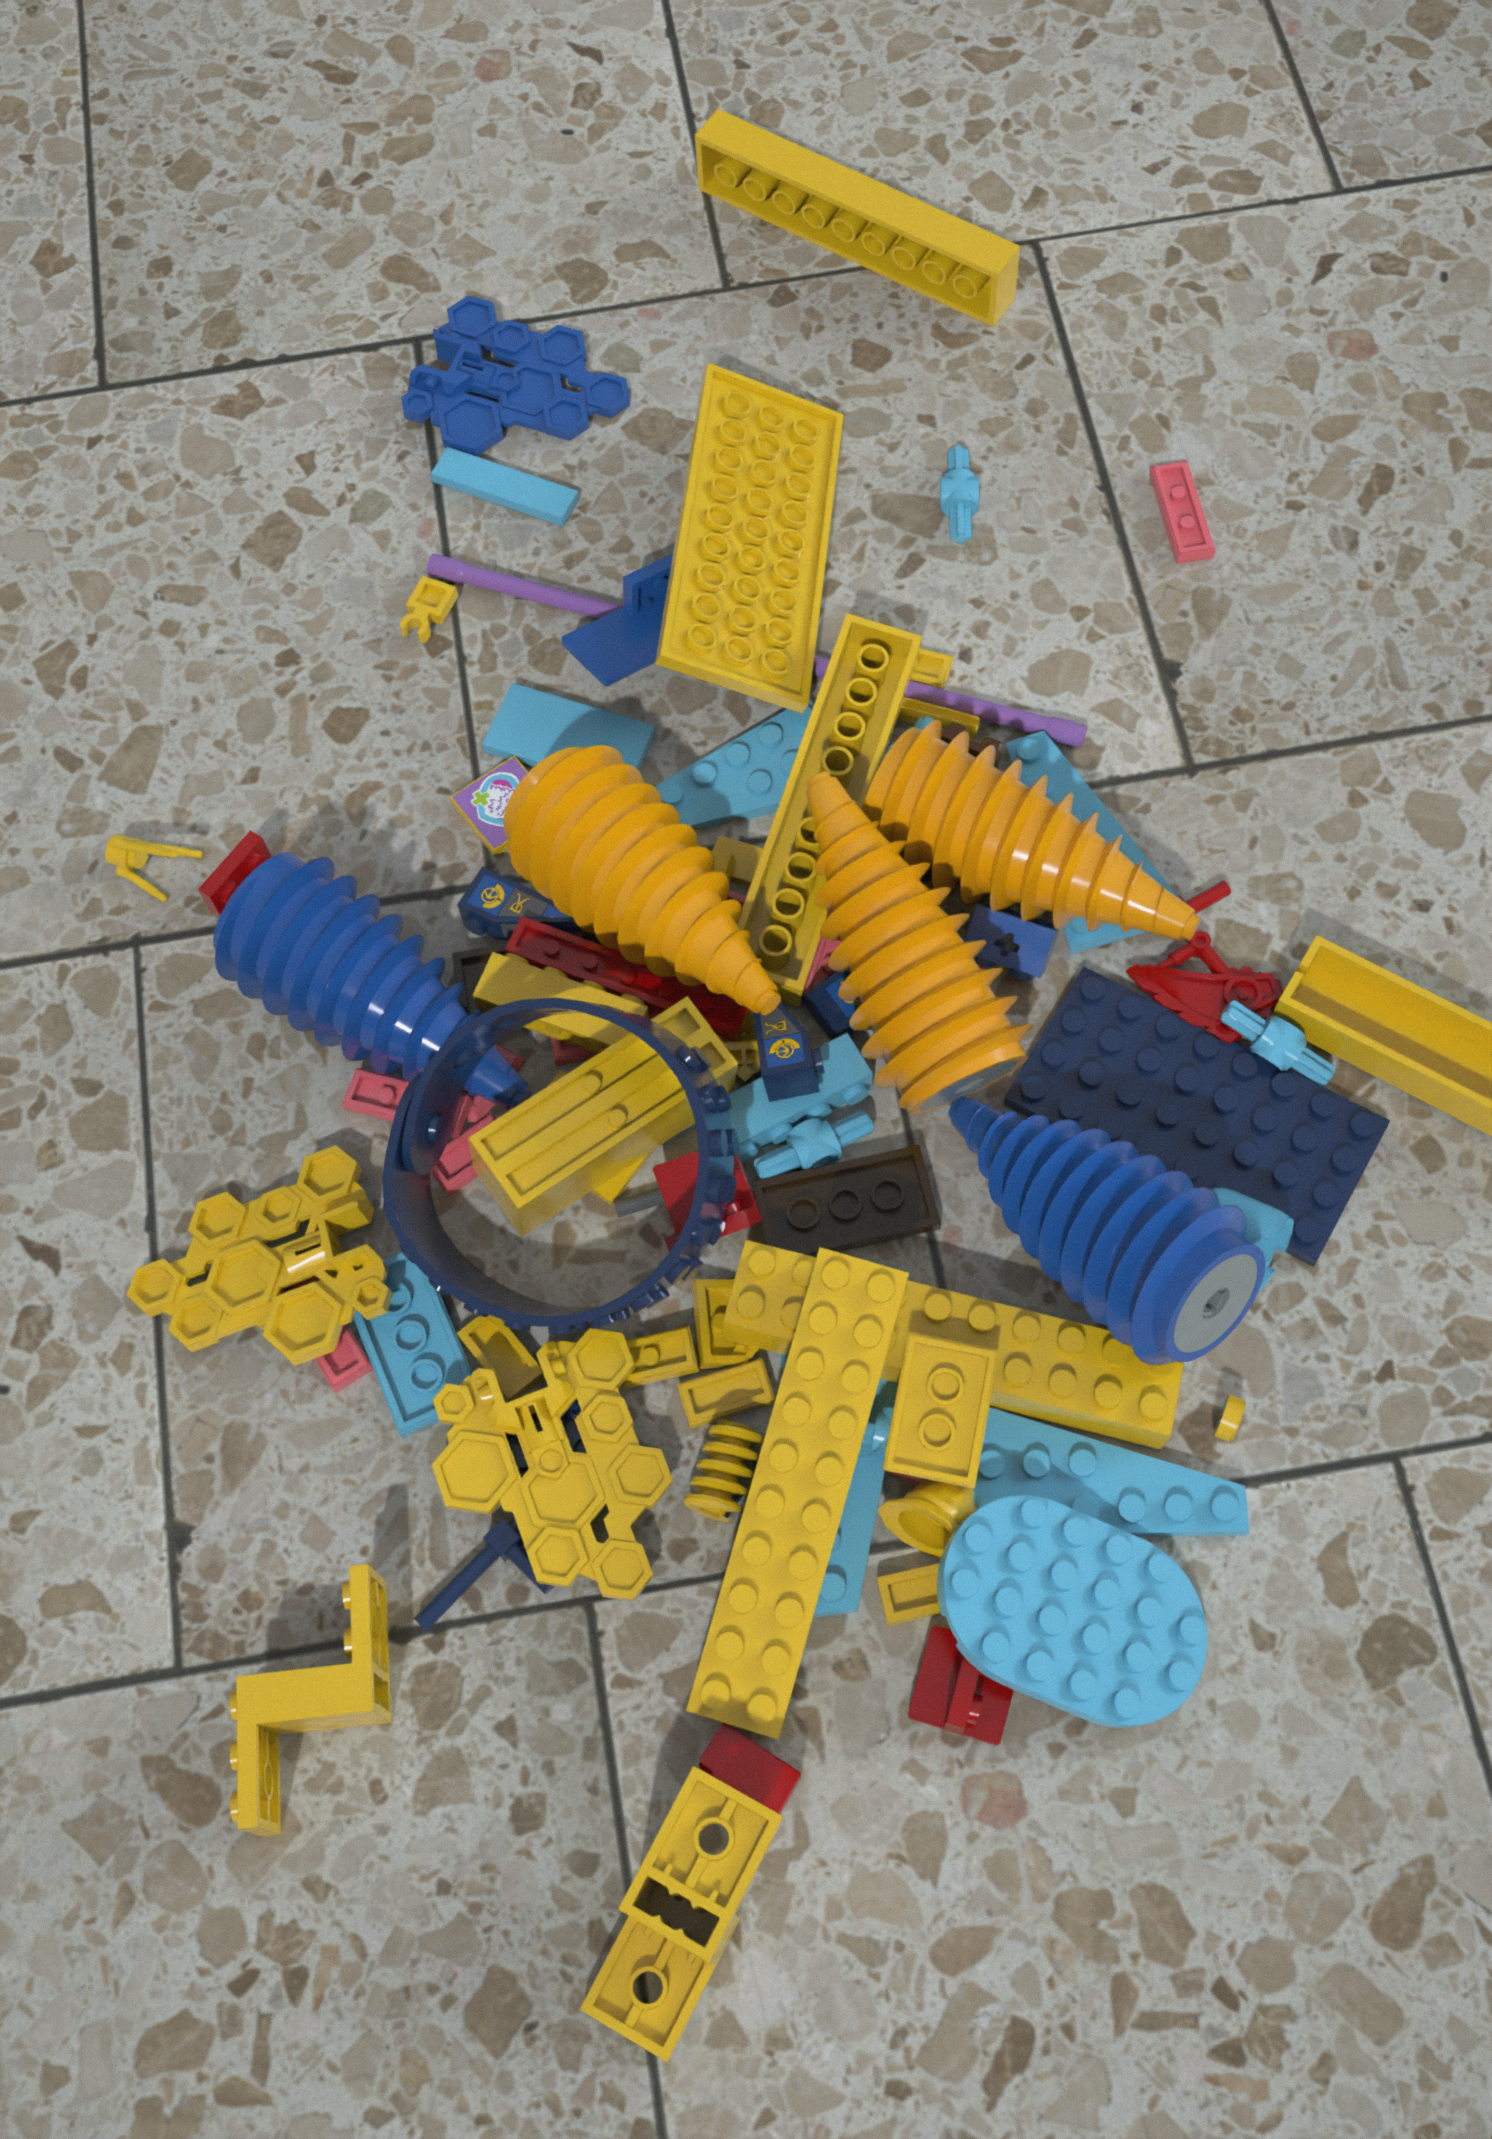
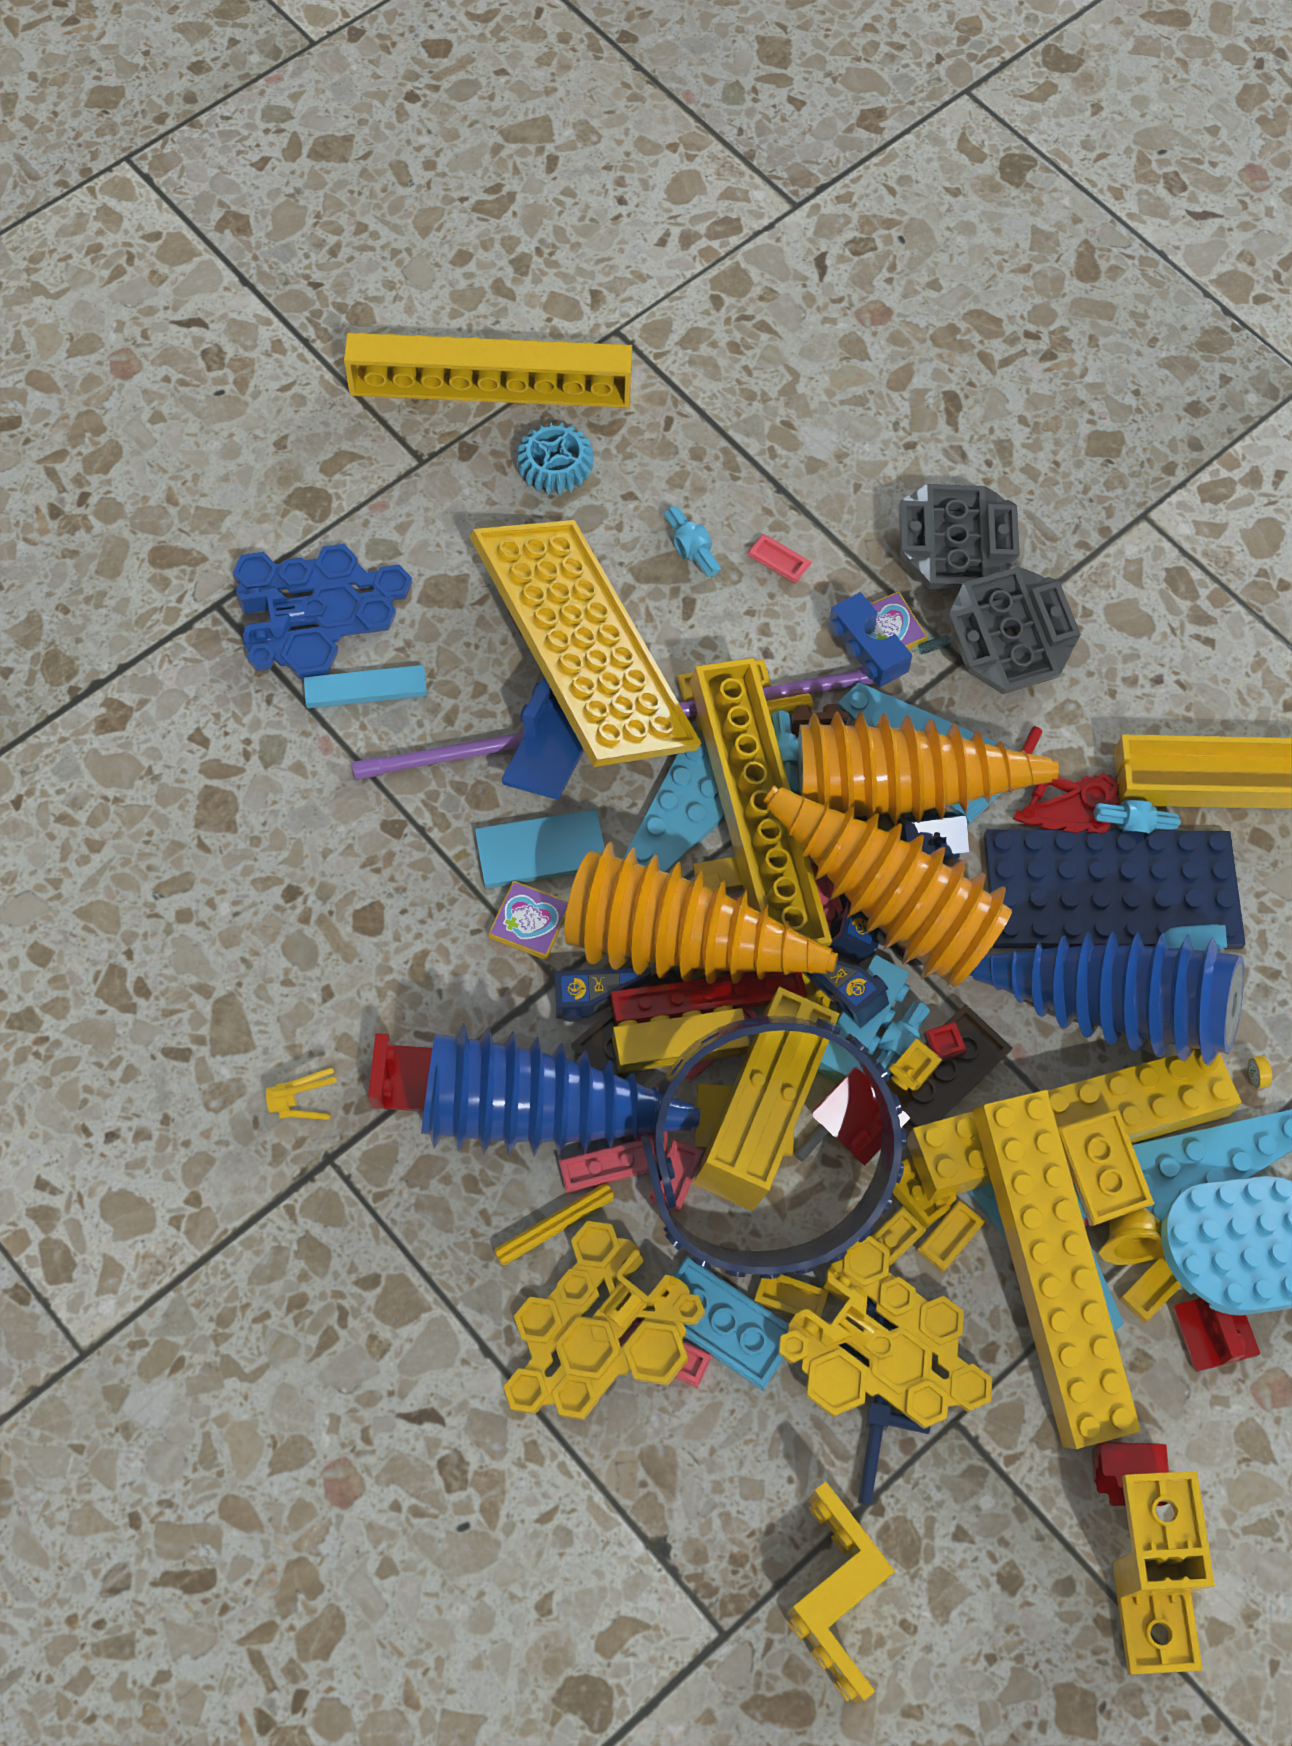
camera: 40 degrees left, 0 degrees up
yellow plate [400,576,459,643] -> none
yellow piece [683,1419,765,1523] -> none
coral tile [1149,461,1215,564] -> none
none -> yellow axle [494,1183,614,1265]
none -> medium azure gear [517,421,594,495]
none -> coral tile [747,533,812,584]
none -> blue arch [828,592,912,688]
none -> tile [867,591,928,650]
none -> yellow bracket [888,1038,943,1091]
none -> dark grey piece [899,484,1020,590]
none -> clear light blue piece [911,635,955,655]
none -> red tile [923,1022,967,1061]
none -> dark grey piece [947,567,1081,694]

